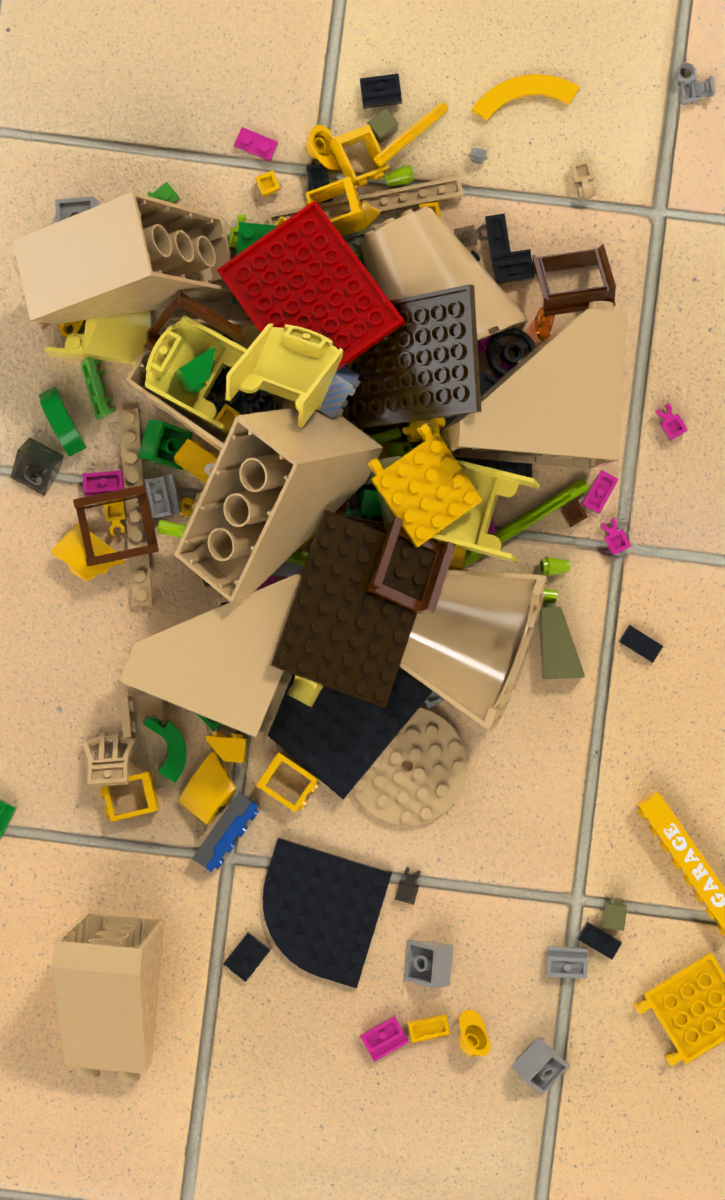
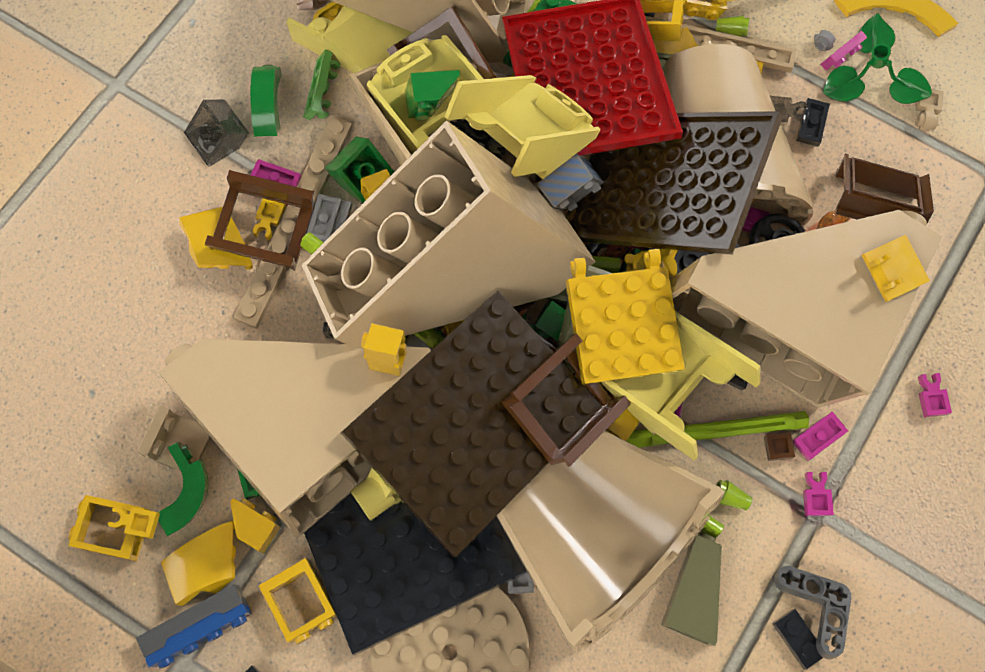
camera: 20 degrees right, 15 degrees down
tan plate [82,733,139,787] -> none
black plate [491,249,535,284] -> none
none -> yellow plate [108,507,160,539]
none -> yellow brick [361,323,407,376]
none -> dark grey beam [774,566,851,660]
none -> dark pink plate [820,31,867,71]
none -> green plant [823,13,932,104]
none -> yellow plate [861,235,930,302]

